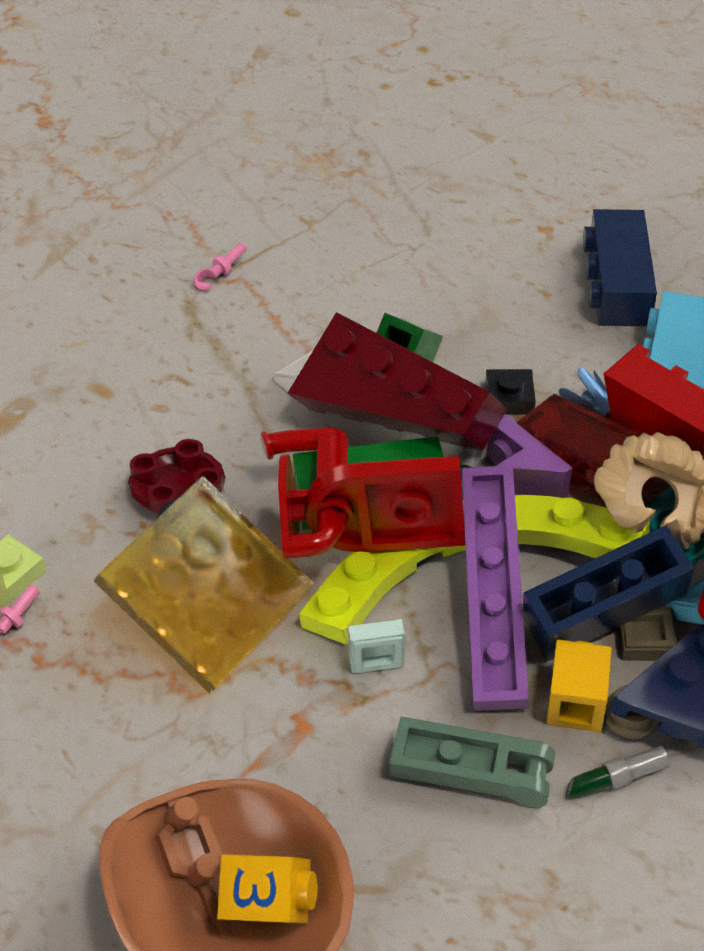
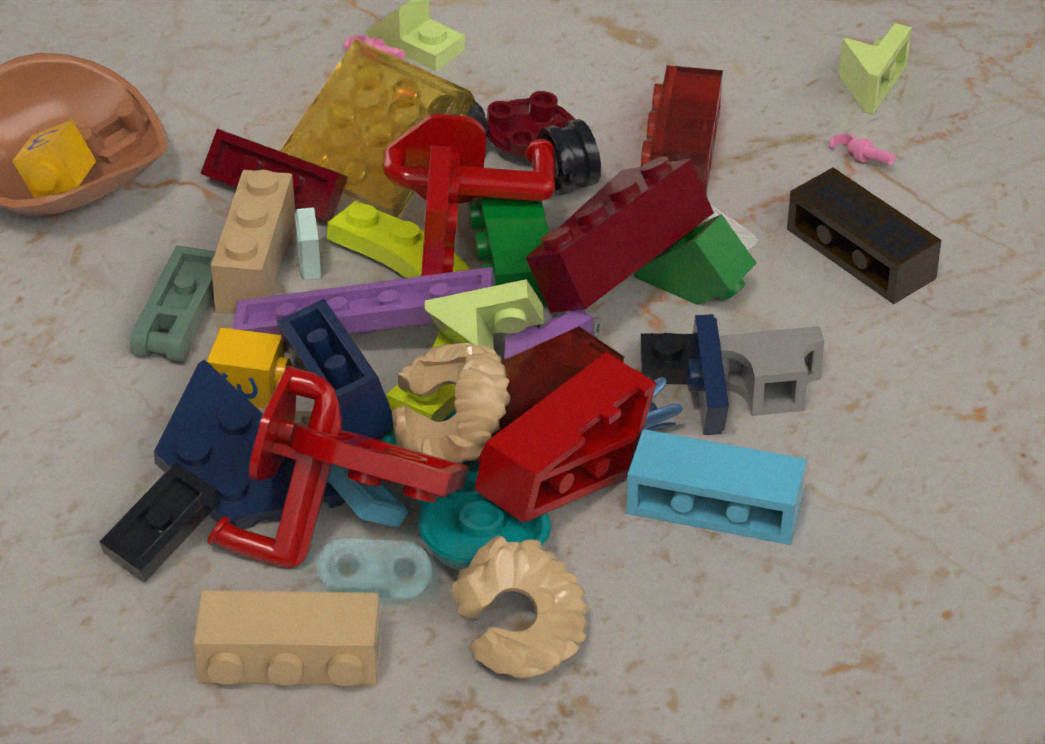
camera: 90 degrees right, 5 degrees down
light grey piece [566,746,670,799] -> none
dark blue brick [583,209,657,327] -> none
none -> dark red plate [200,128,348,222]
none -> tan brick [211,170,295,314]
none -> yellowish green slope [425,279,544,350]
none -> black wheel [537,119,601,195]
none -> clear red brick [641,65,723,195]
none -> dark blue plate [686,314,729,435]
none -> light grey brick [719,326,824,416]
none -> dark brown brick [787,167,942,304]
none -> yellowish green slope [839,23,912,114]

